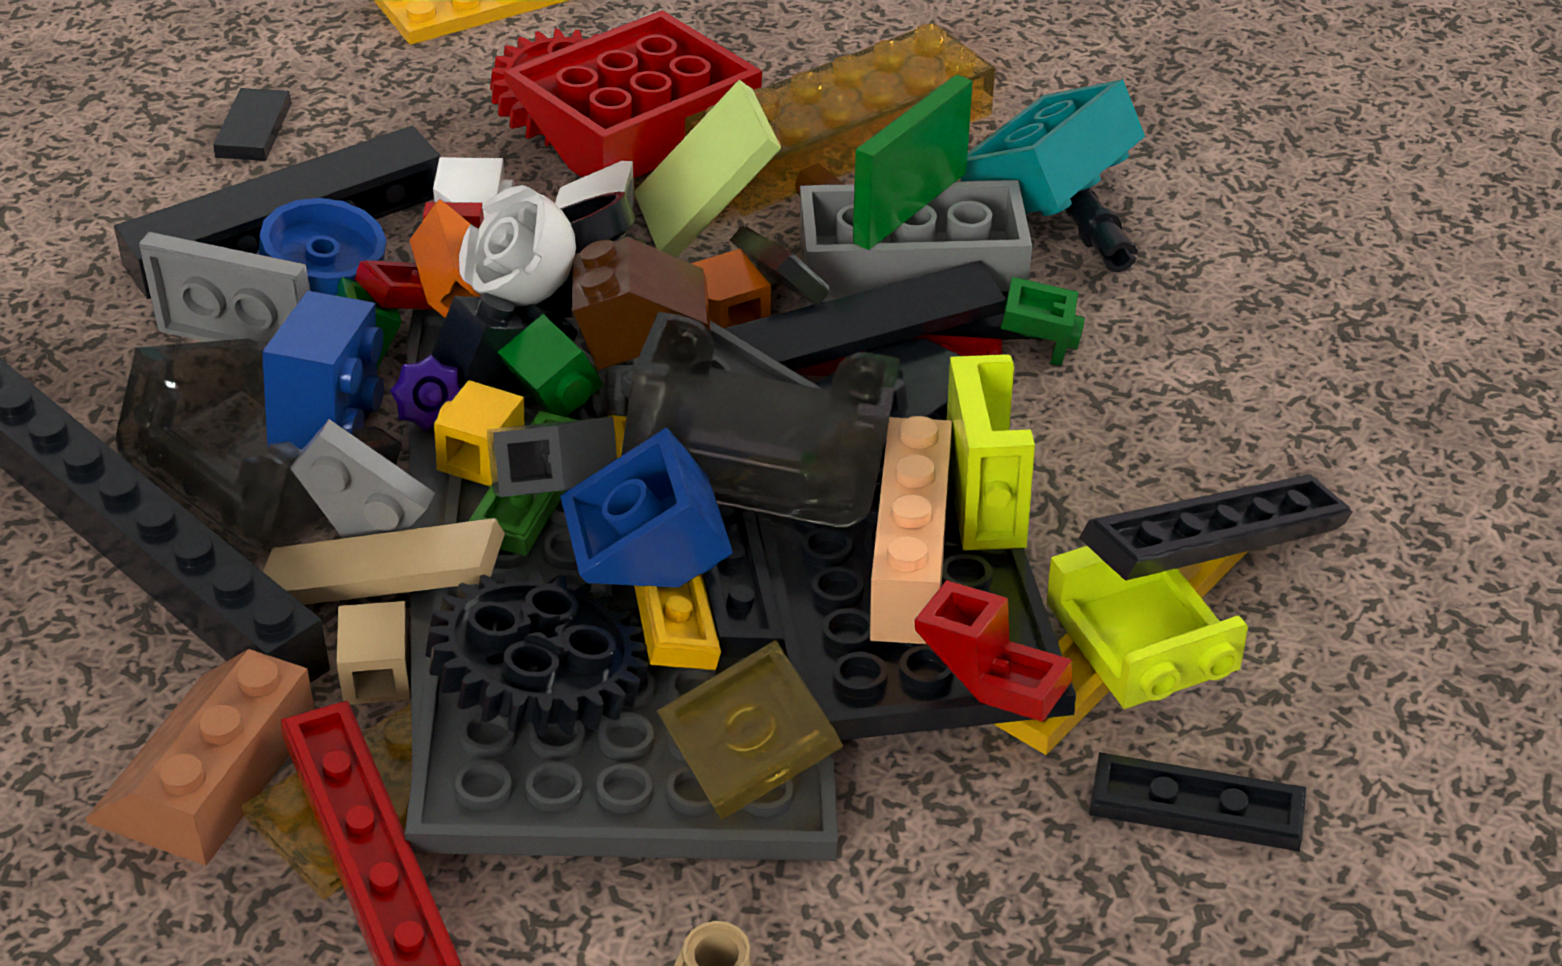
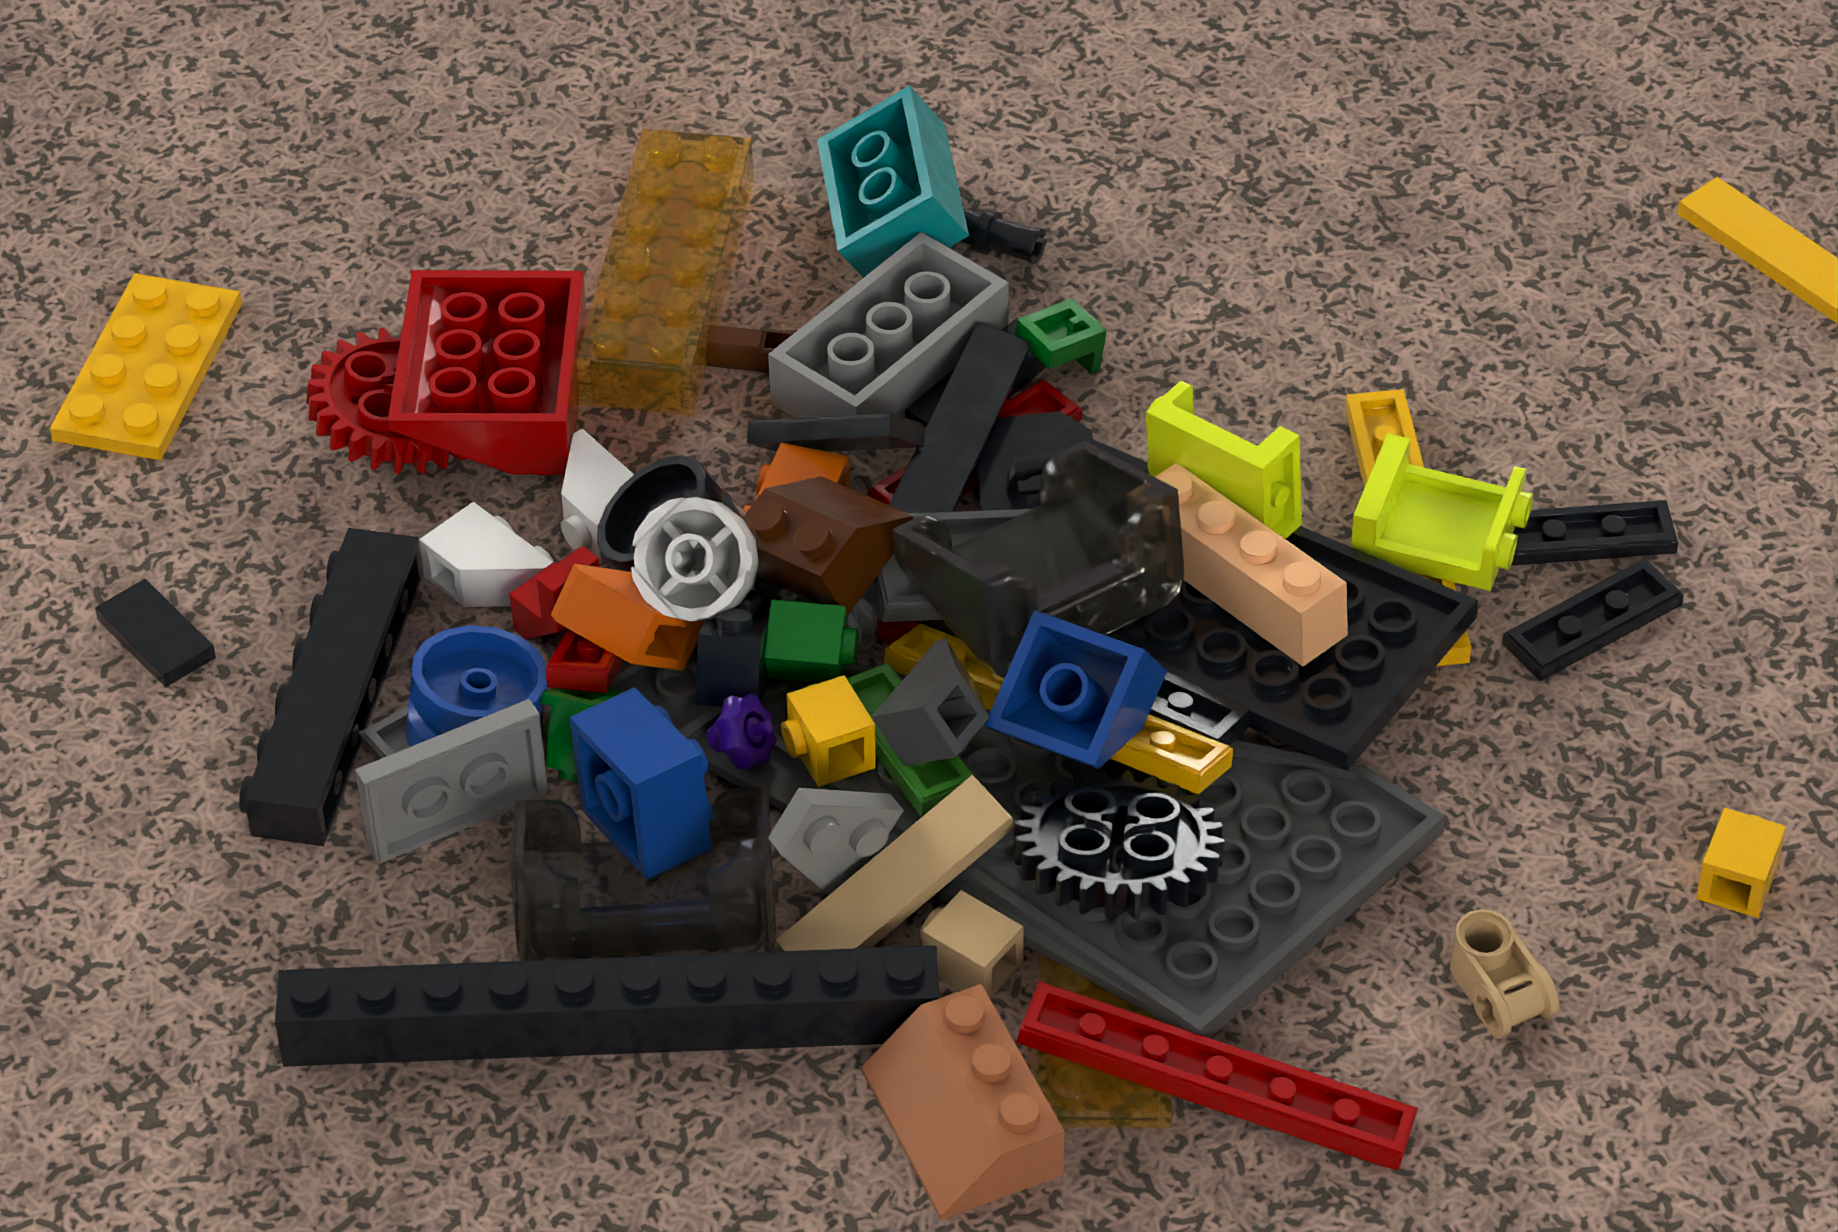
camera: 45 degrees left, 5 degrees up
yellowish green tile [634,80,781,257] -> none
clear yellow tile [657,640,843,820] -> none
green tile [853,74,973,250] -> none
red slope [914,580,1072,722] -> none
black tile [1079,474,1353,581] -> none
none -> black tile [1511,500,1678,566]

